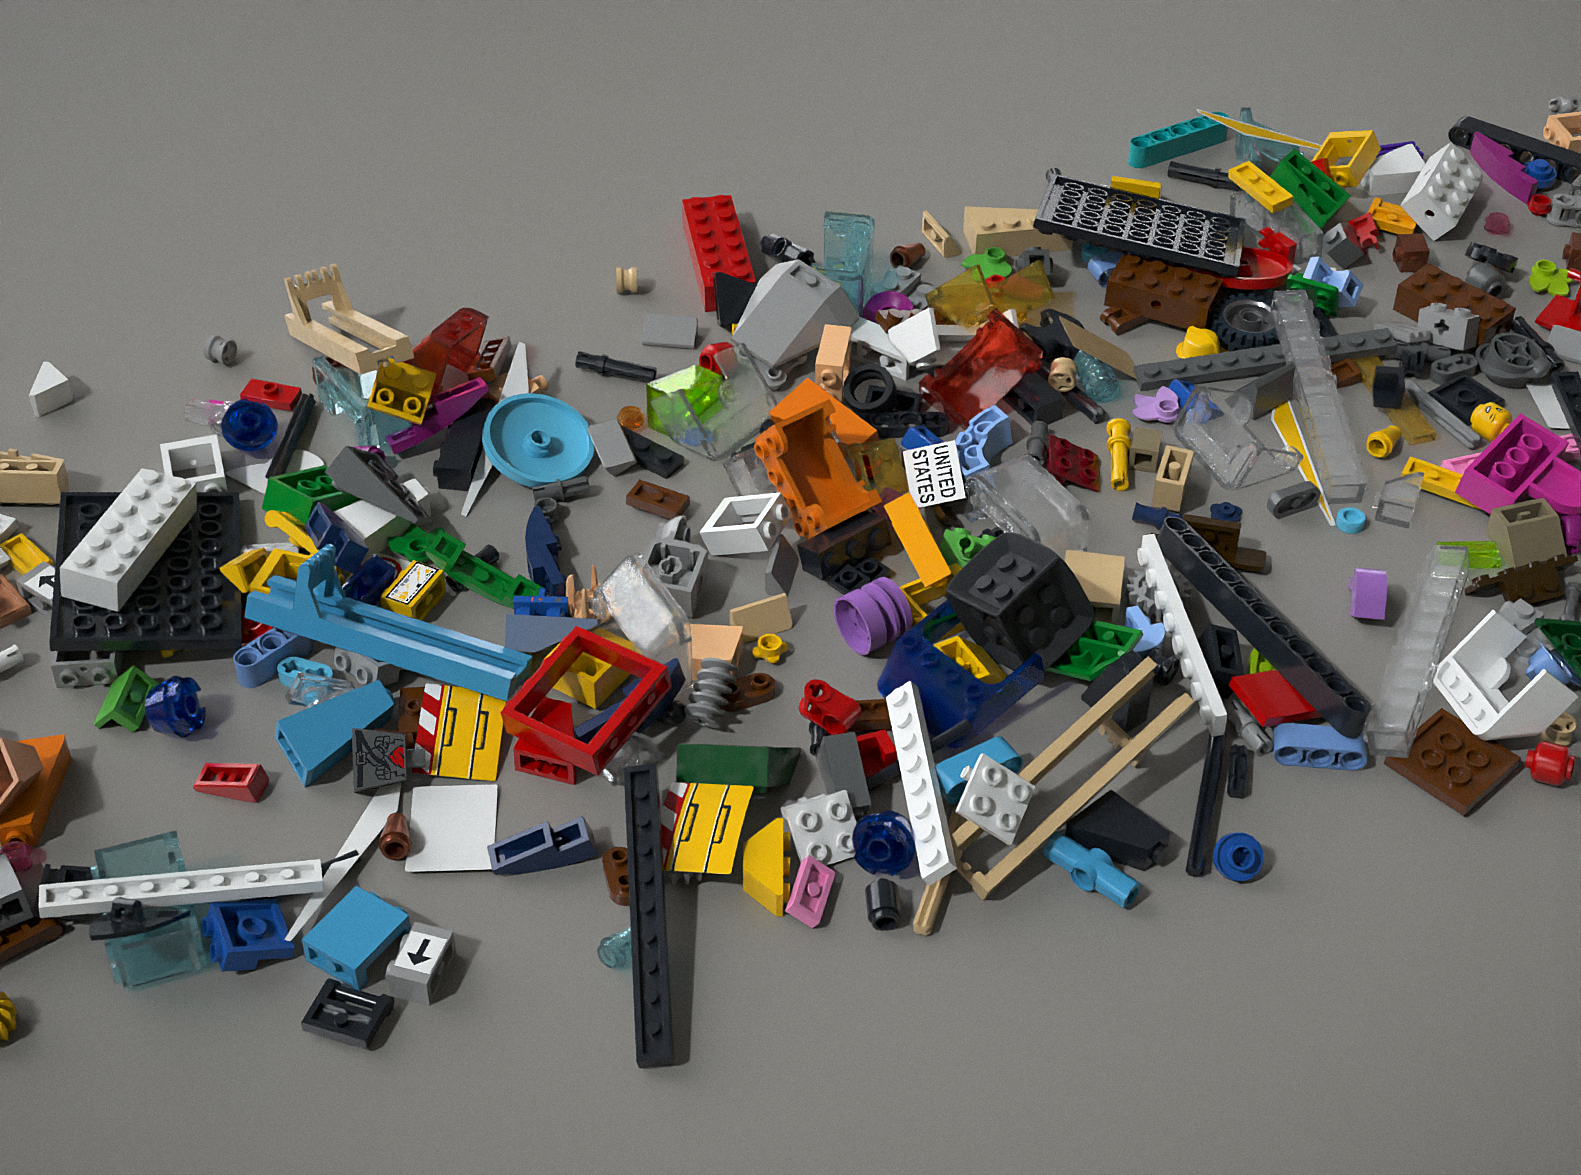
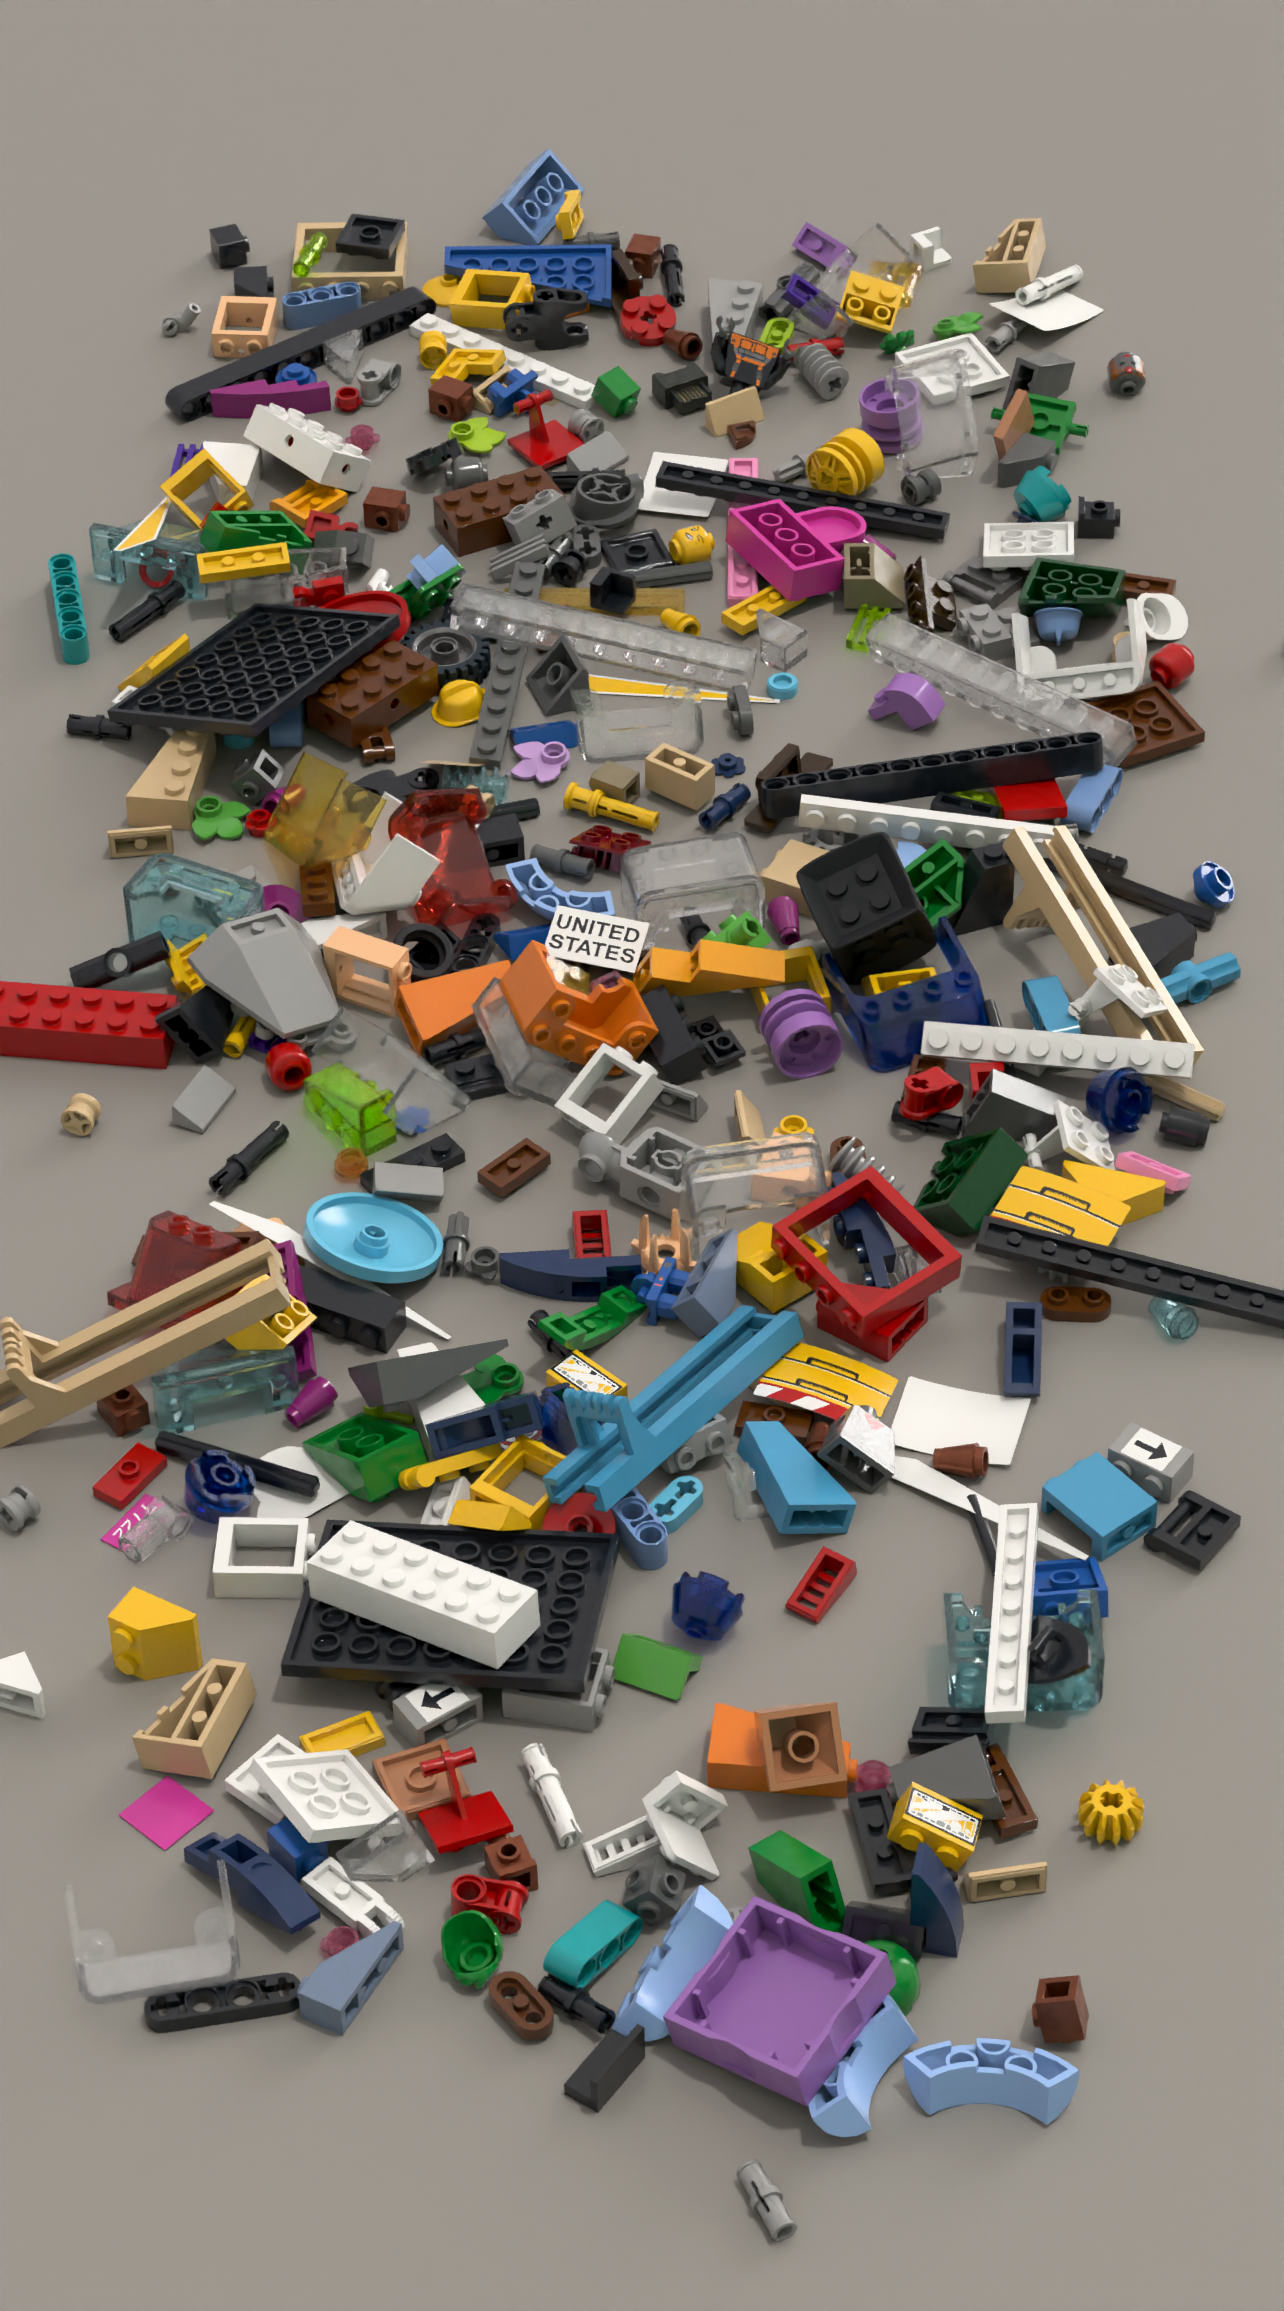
camera: 70 degrees left, 0 degrees up
none -> yellow slope [107,1586,203,1681]
none -> red slope [572,1210,612,1259]

